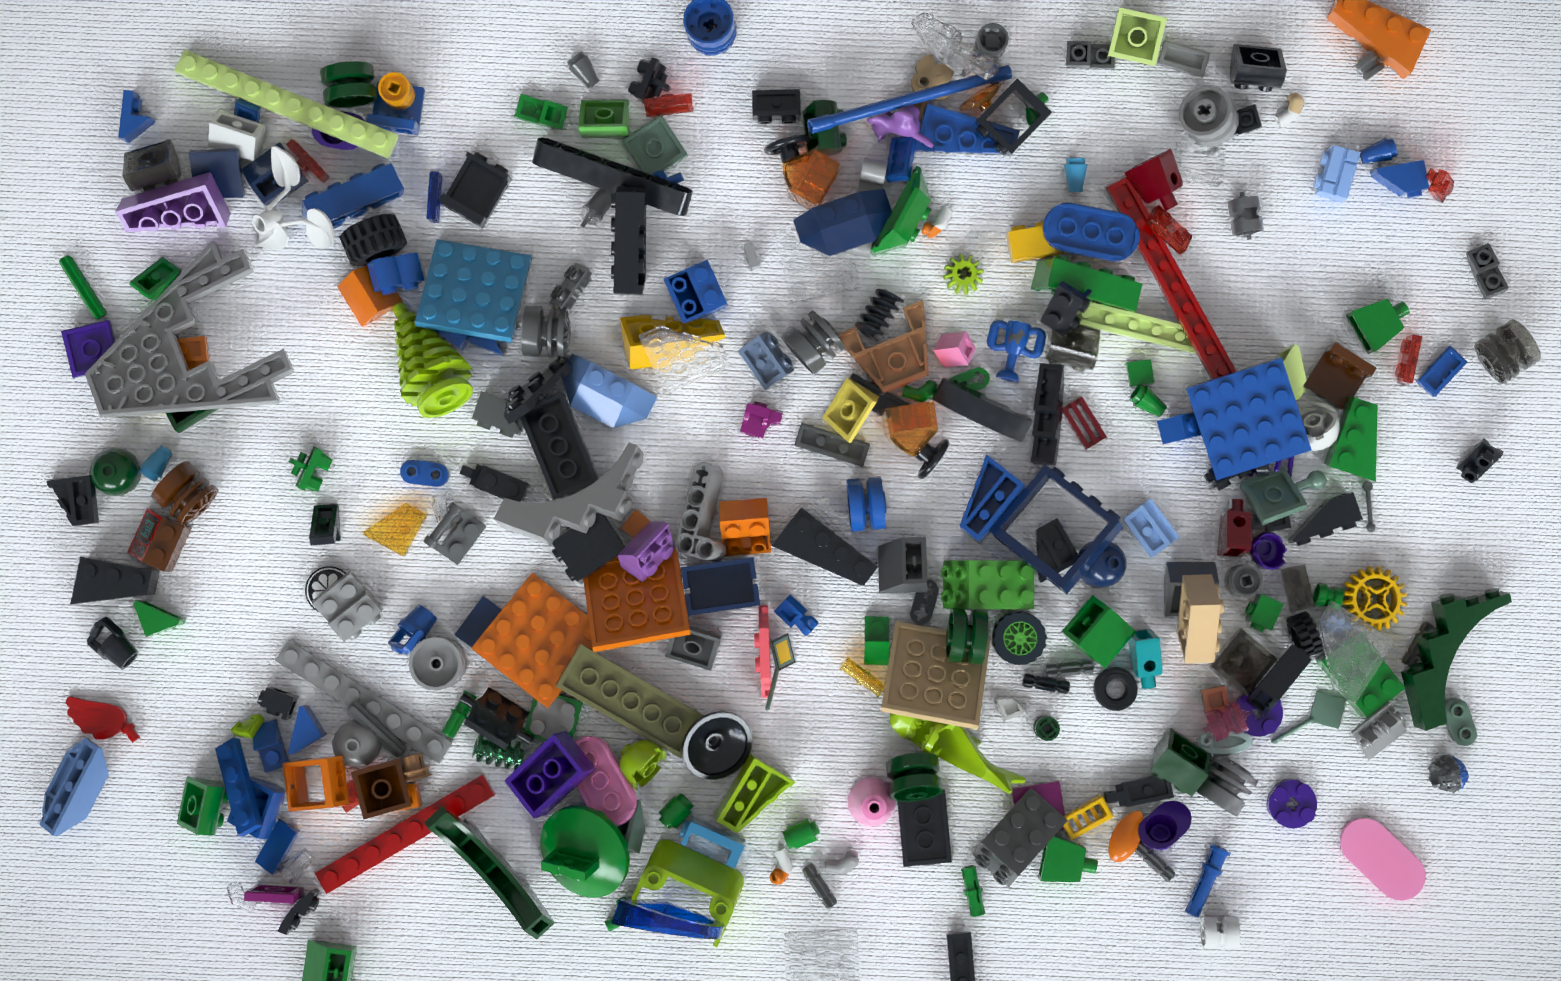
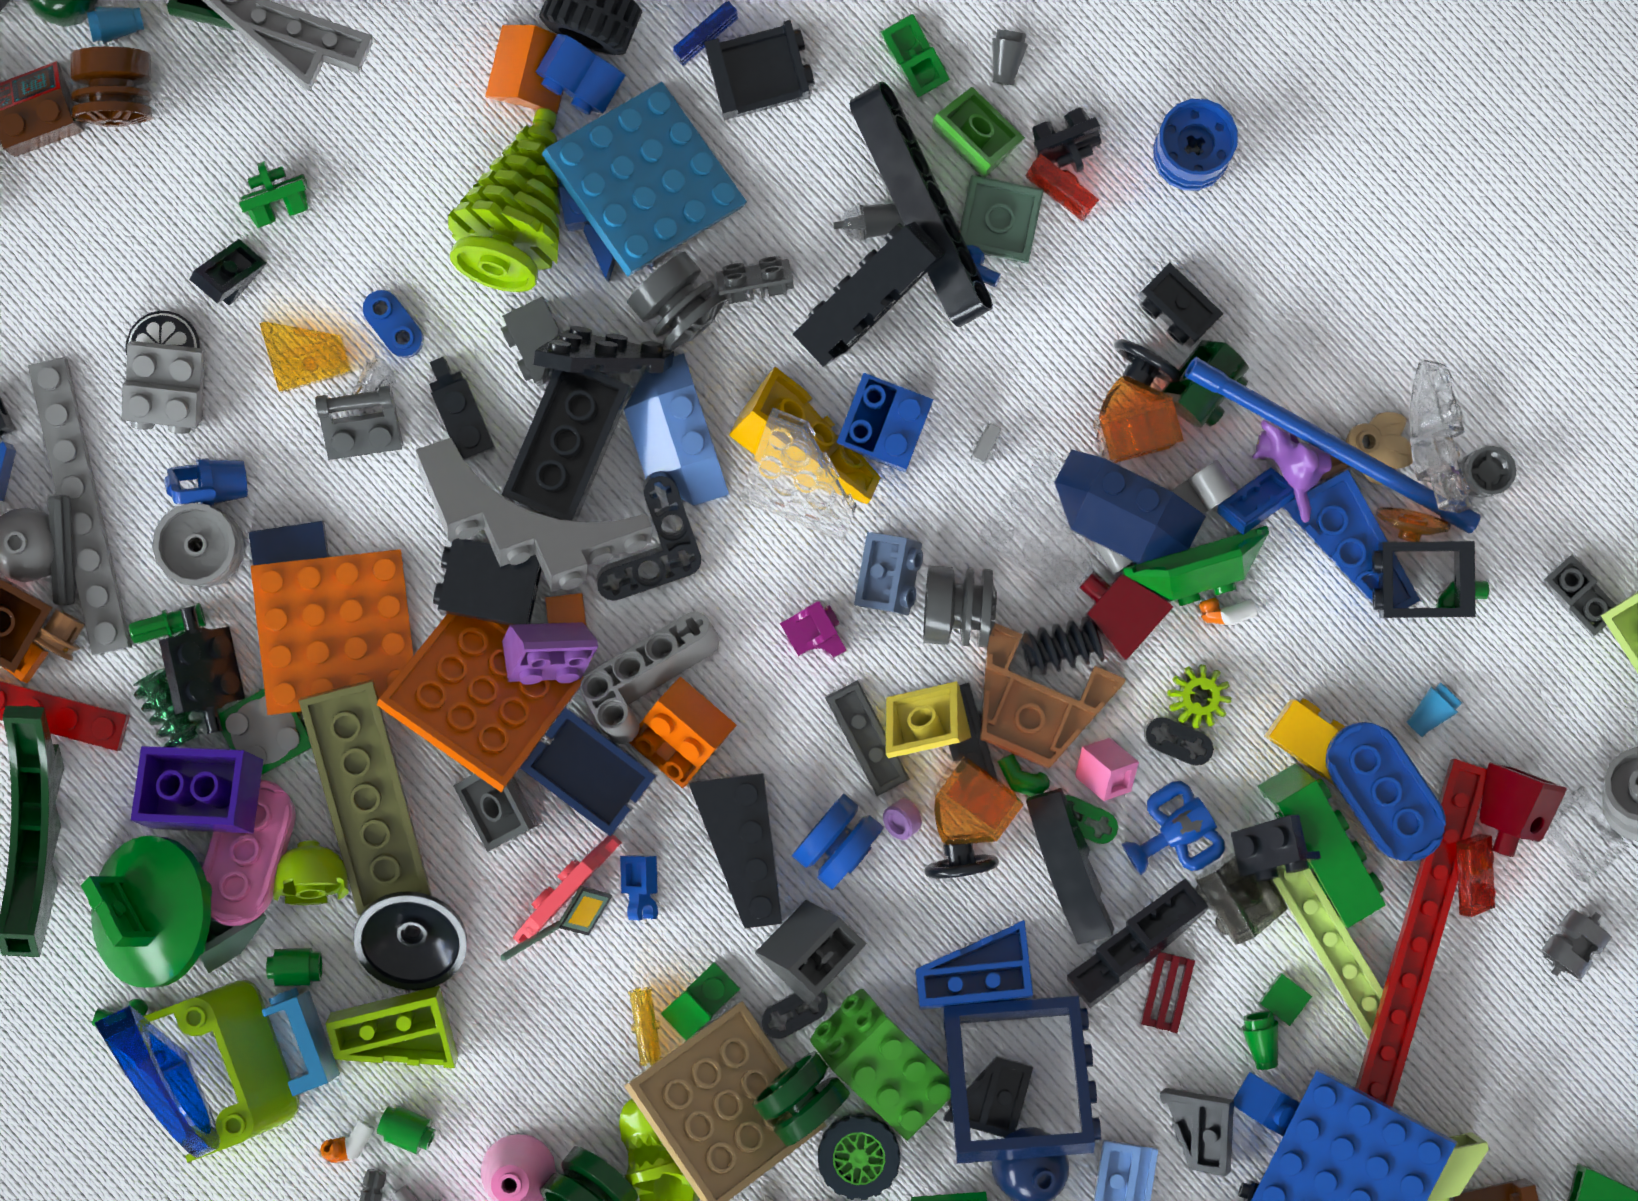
camera: 50 degrees right, 0 degrees up
none -> black beam [596,471,701,601]
none -> lavender tile [883,798,922,840]
none -> dark red torso [1079,571,1174,661]
none -> black beam [1144,717,1214,766]
none -> wing [1160,1088,1234,1176]

